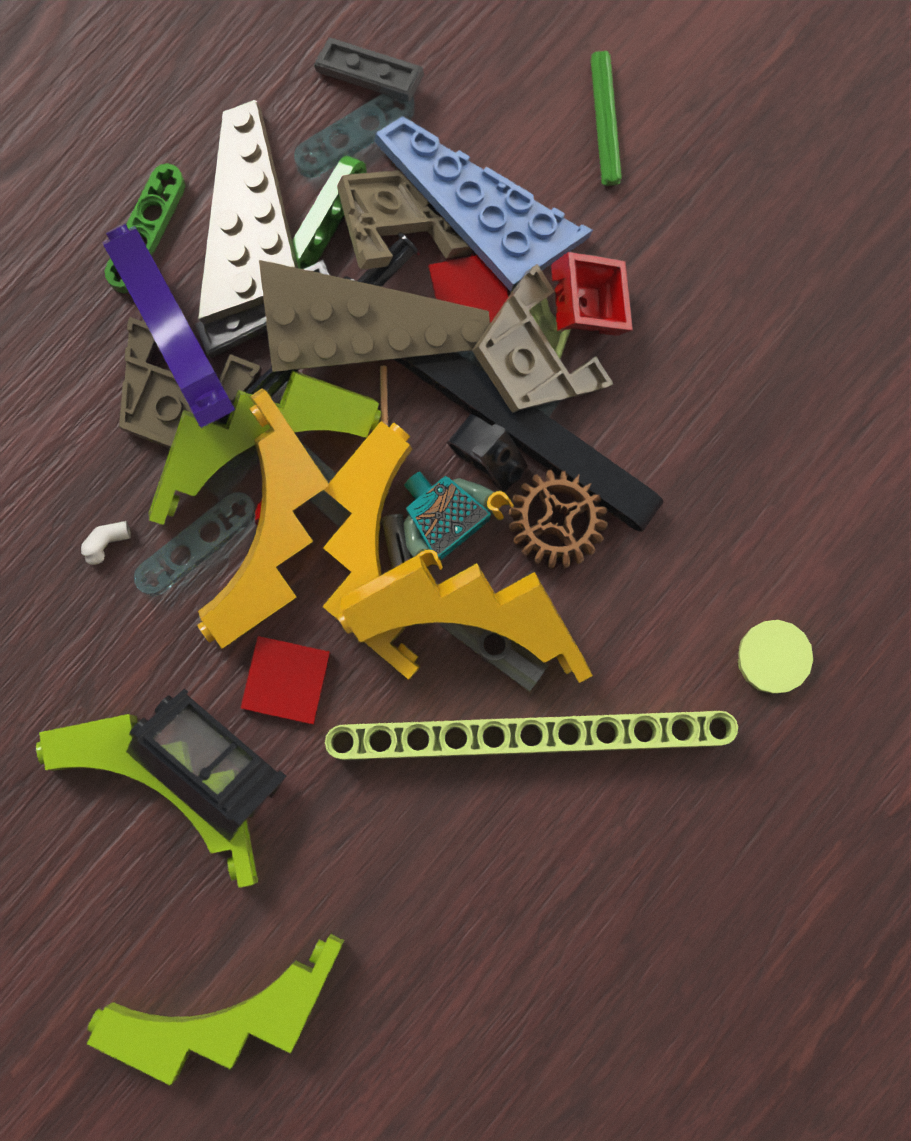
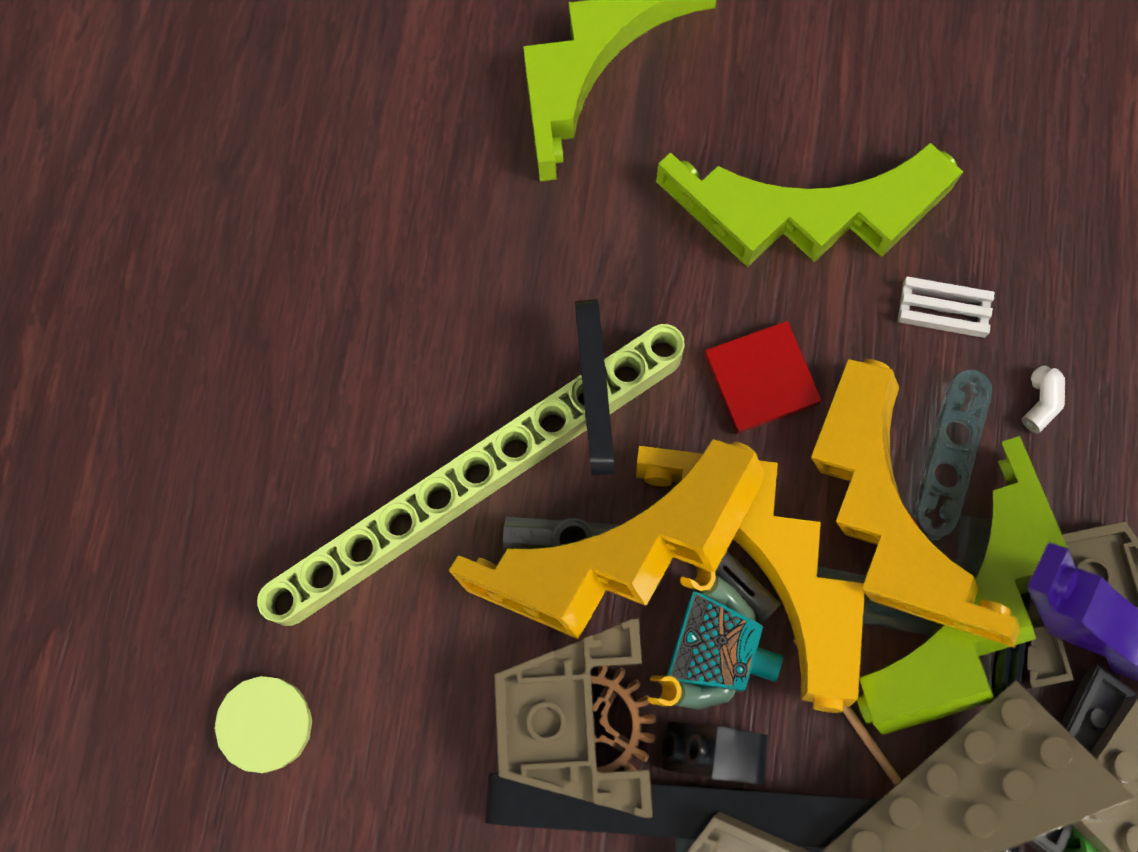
camera: 155 degrees right, 5 degrees down
black door [126,688,287,842] -> none
none -> dark tan wing [495,619,653,818]
none -> black beam [575,299,615,476]
none -> white tile [897,277,995,338]

